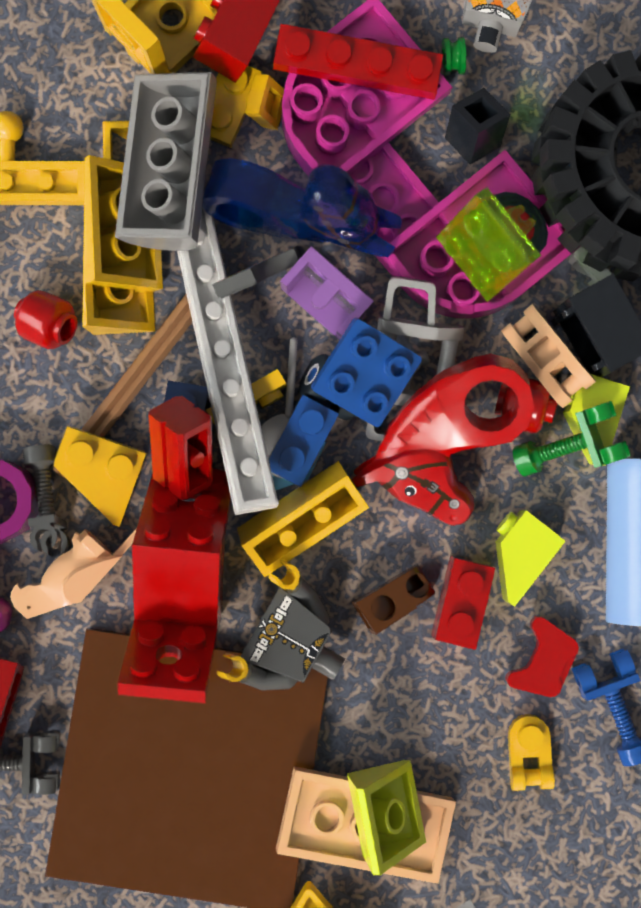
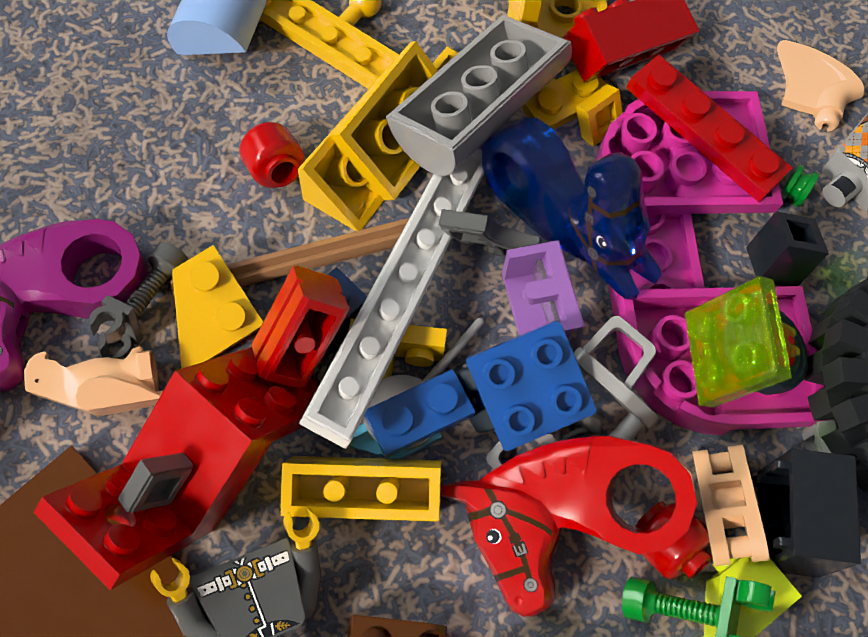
camera: 30 degrees right, 20 degrees down
none -> tile [118,452,194,513]

